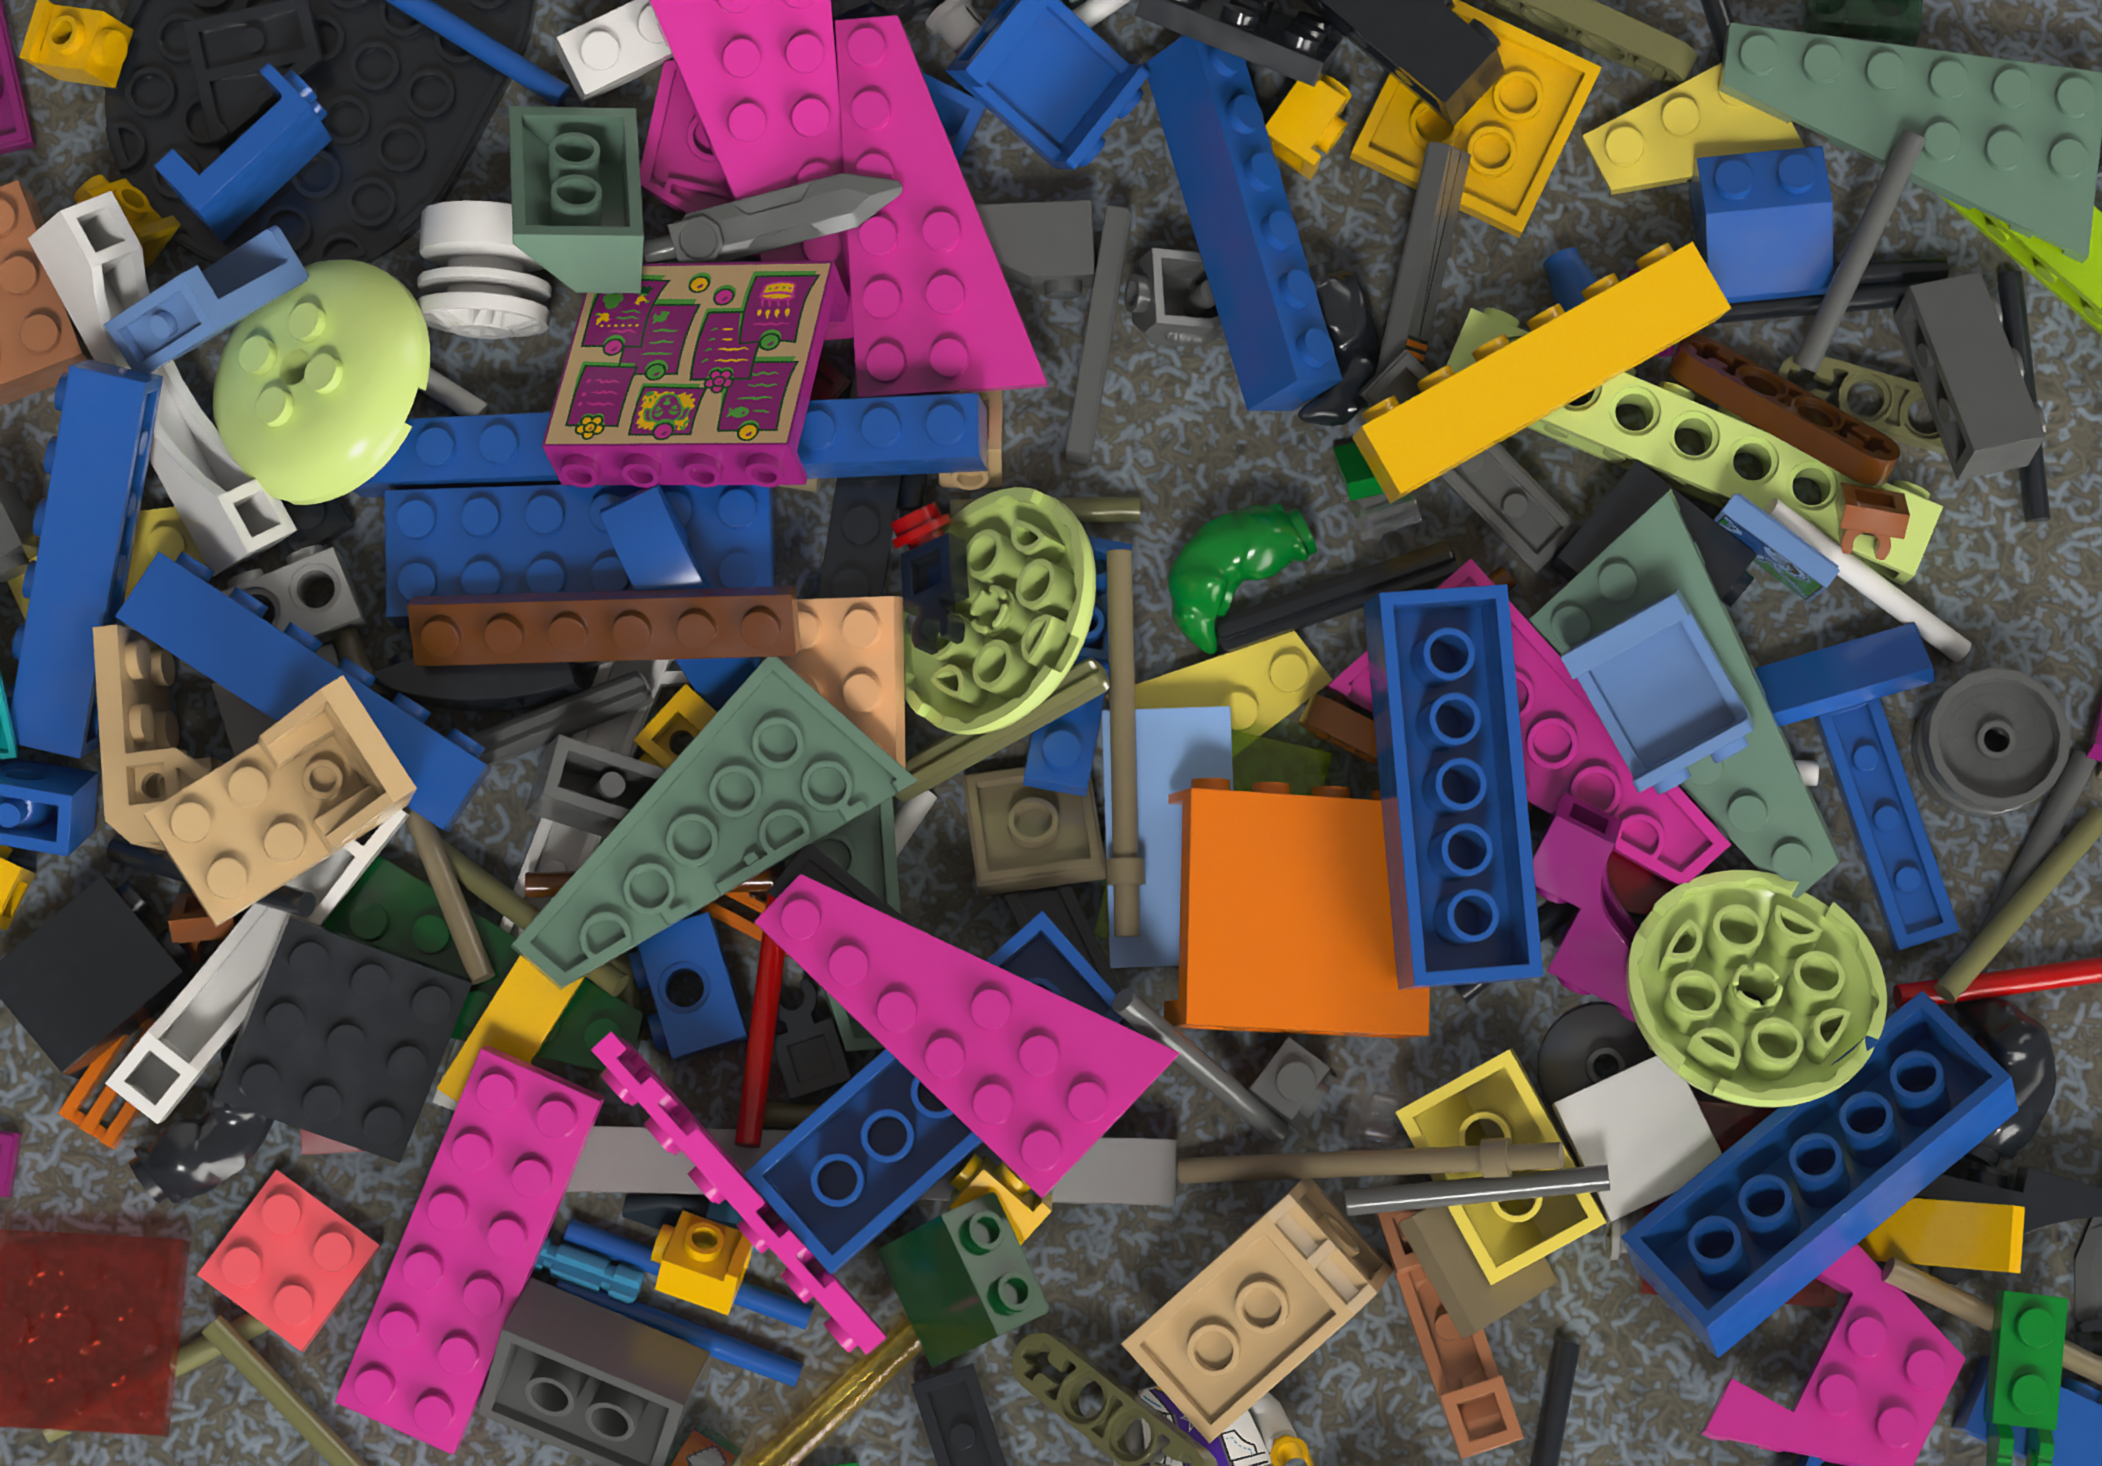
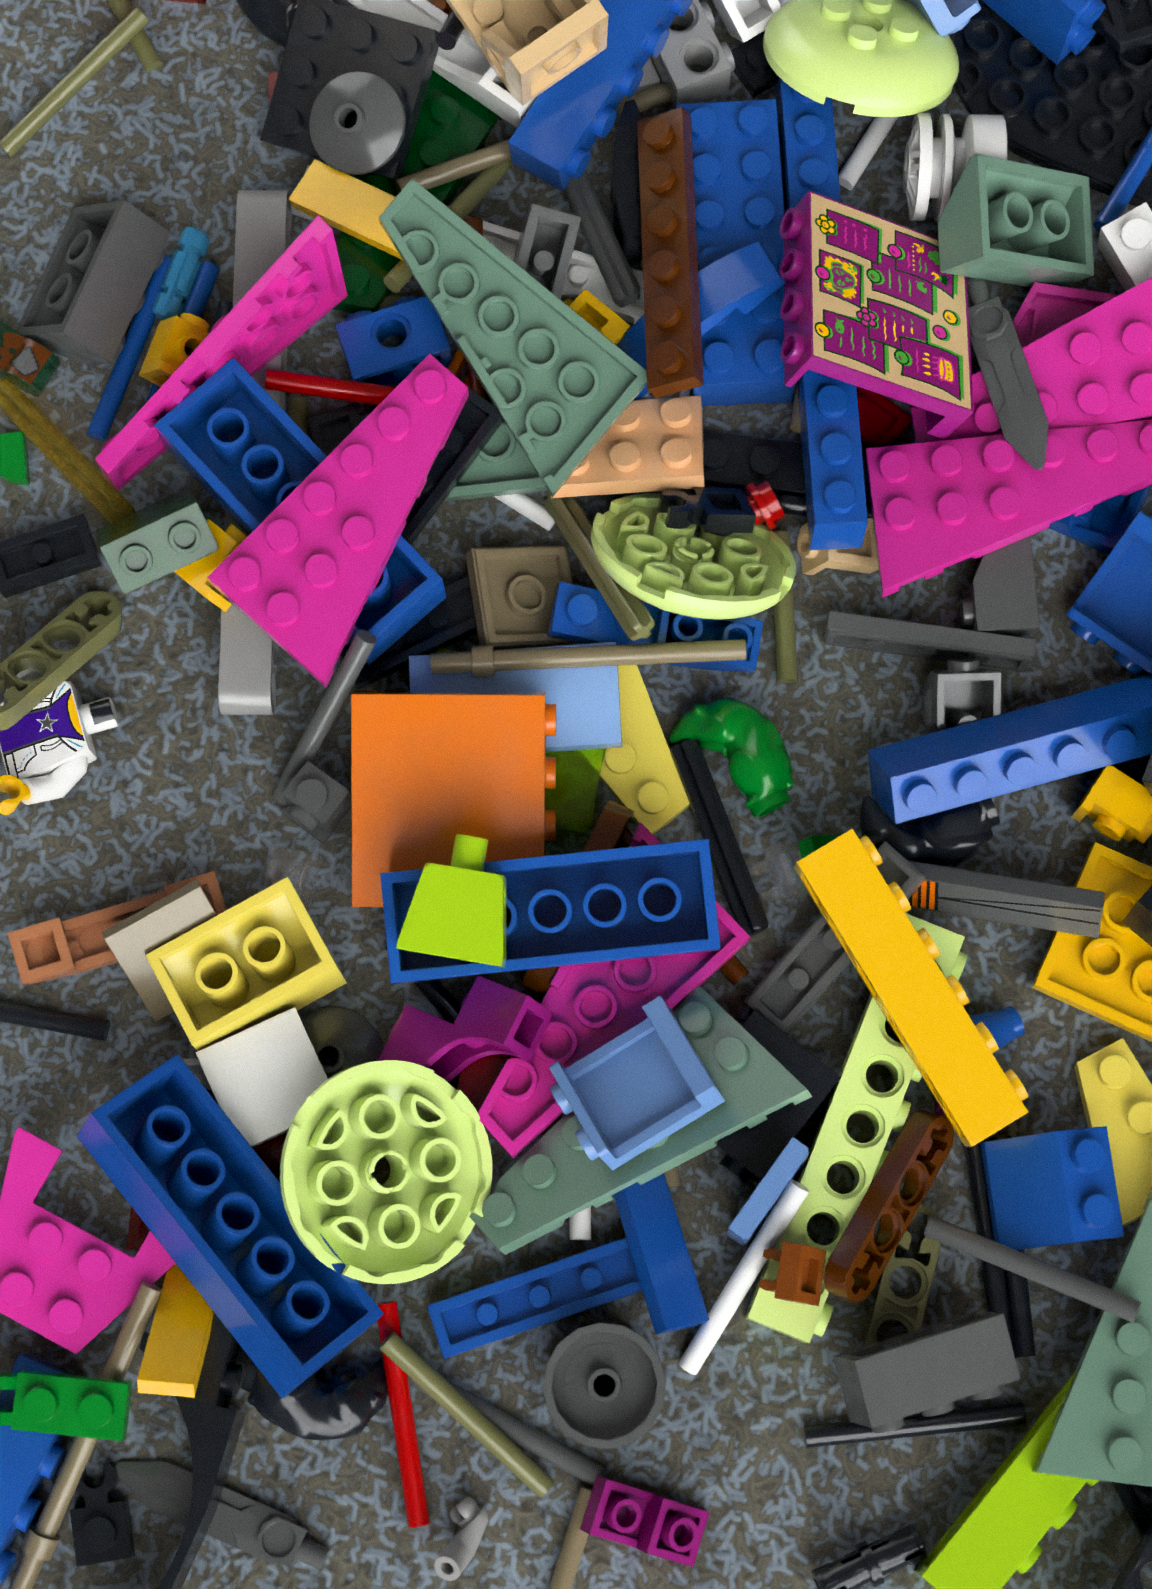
camera: 90 degrees right, 5 degrees down
coral plate [197,1169,382,1352] -> none
dark pink plate [335,1045,605,1455] -> none
tan bracket [1121,1178,1394,1444] -> none
dark tan bar [1177,1137,1564,1184] -> none
dark grey bar [1345,1164,1610,1216] -> none
none -> dark grey dish [309,72,406,175]
none -> lime torso [396,834,506,967]

